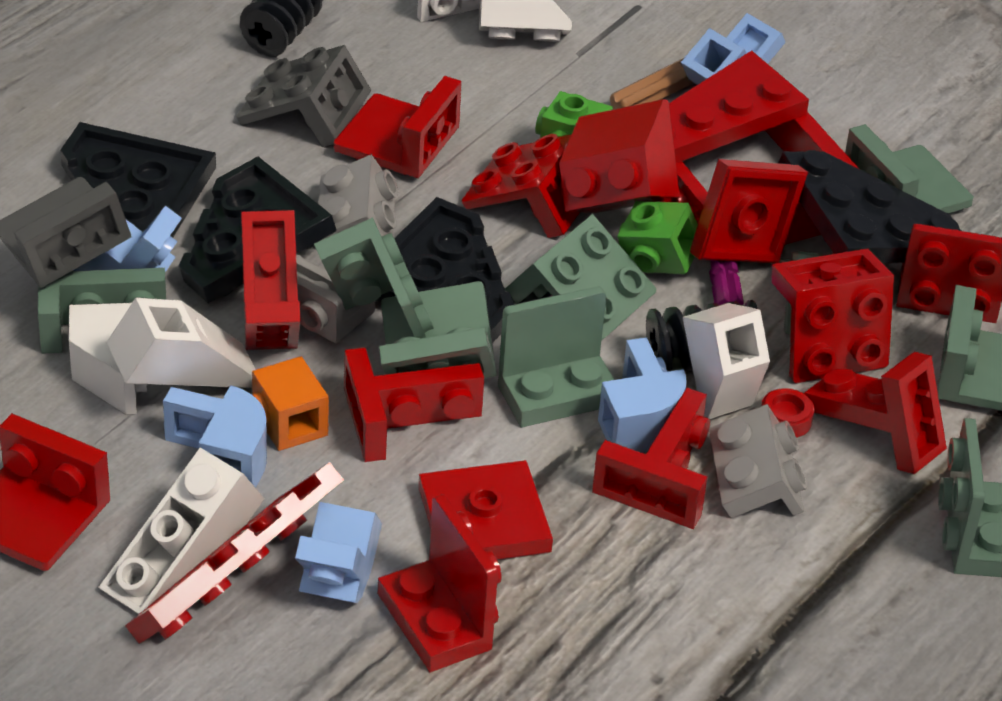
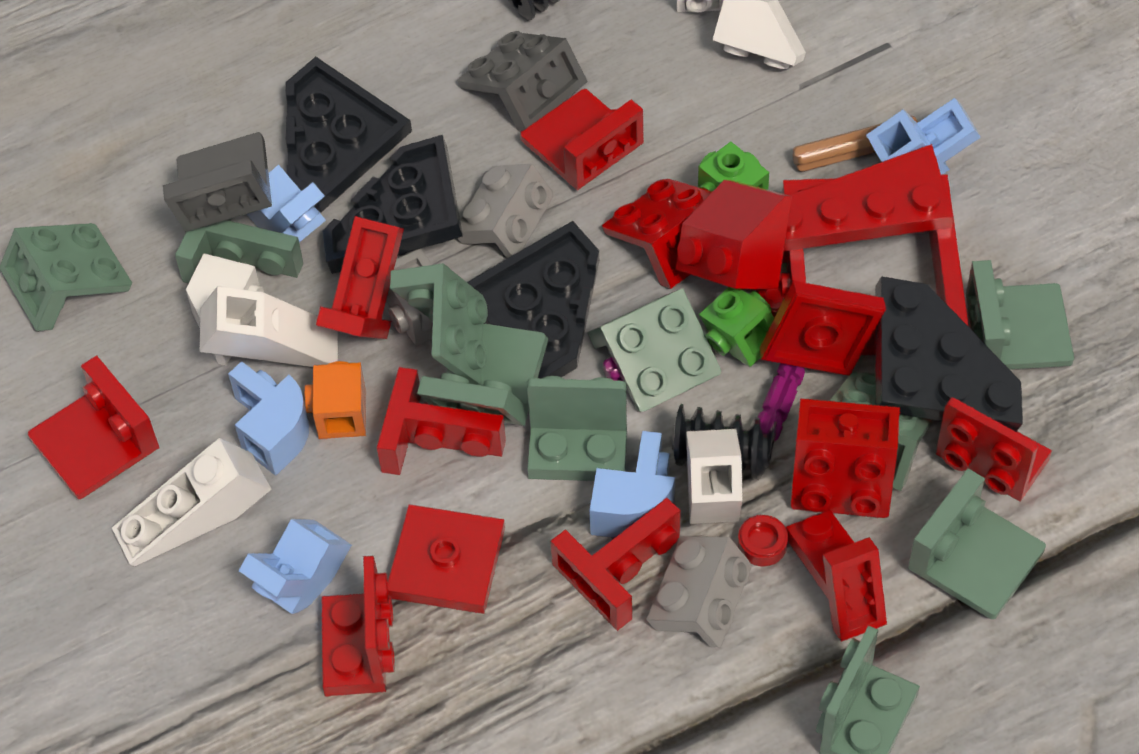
camera: 30 degrees right, 15 degrees up
wing [125,462,344,644] -> none

